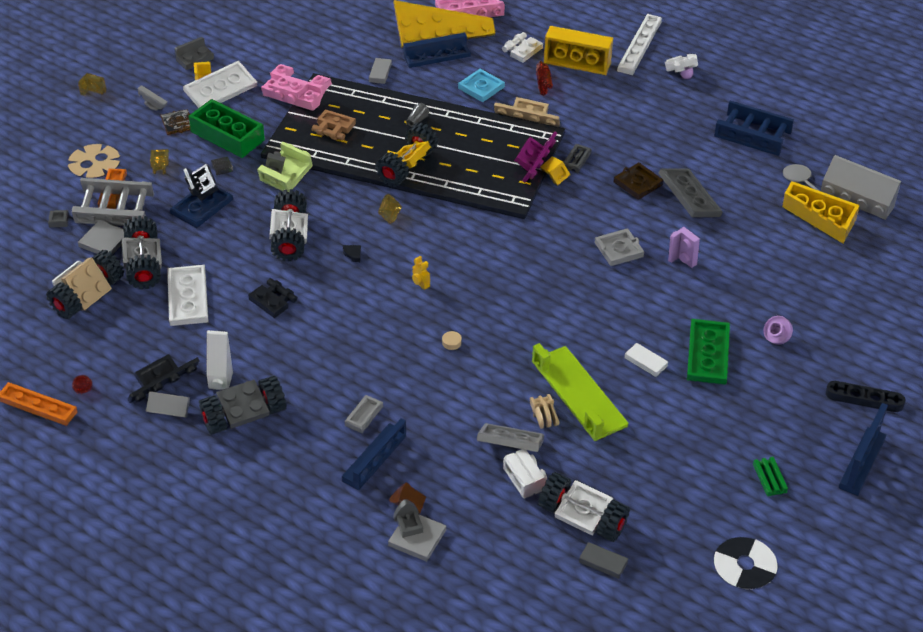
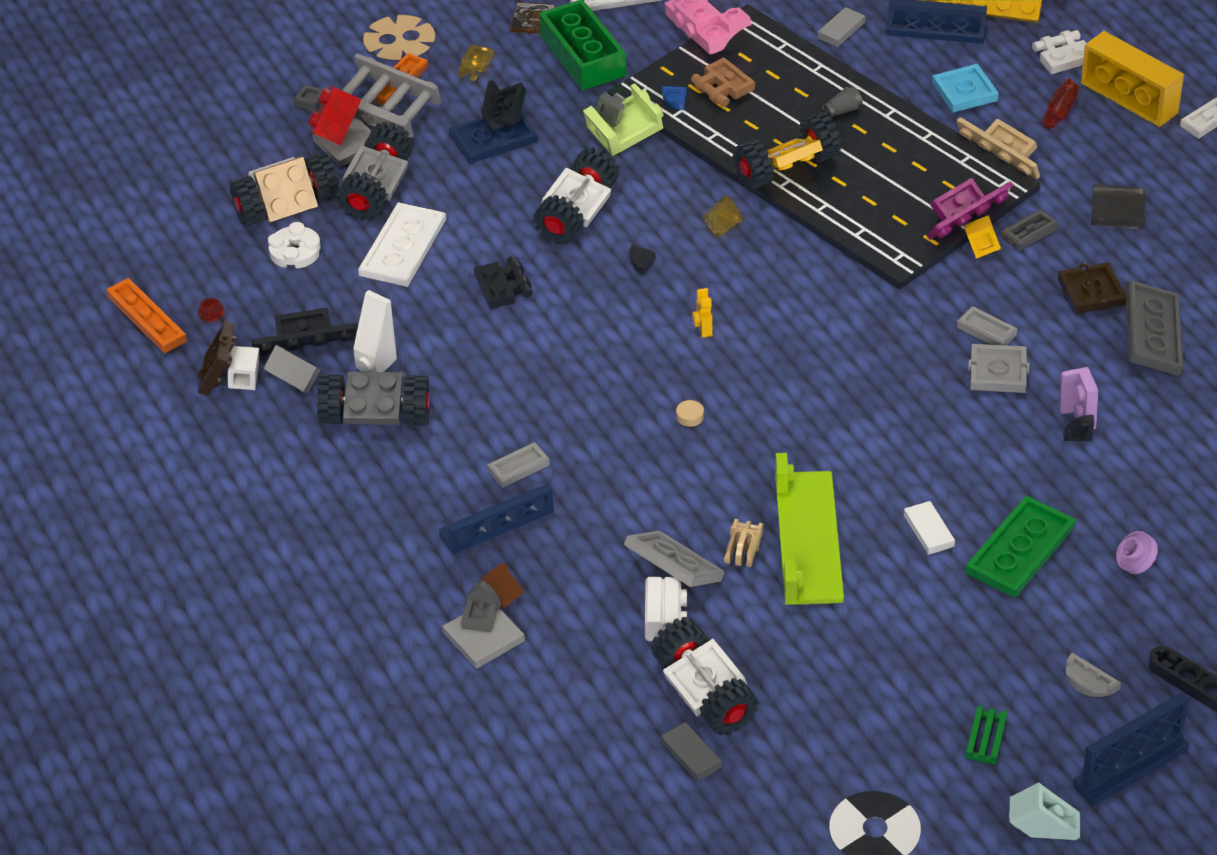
camera: 30 degrees right, 0 degrees up
clear smoke tile [211,156,233,176] -> none
none -> dark brown plate [197,320,236,396]
none -> white brick [228,346,259,390]
none -> white plate [268,222,321,268]
none -> red bracket [308,85,362,146]
none -> blue tile [662,86,687,110]
none -> light grey tile [957,306,1017,346]
none -> light aqua slope [1009,783,1080,840]
none -> black tile [1063,415,1094,441]
none -> light grey tile [1065,652,1121,697]
none -> clear smoke tile [1091,184,1145,229]

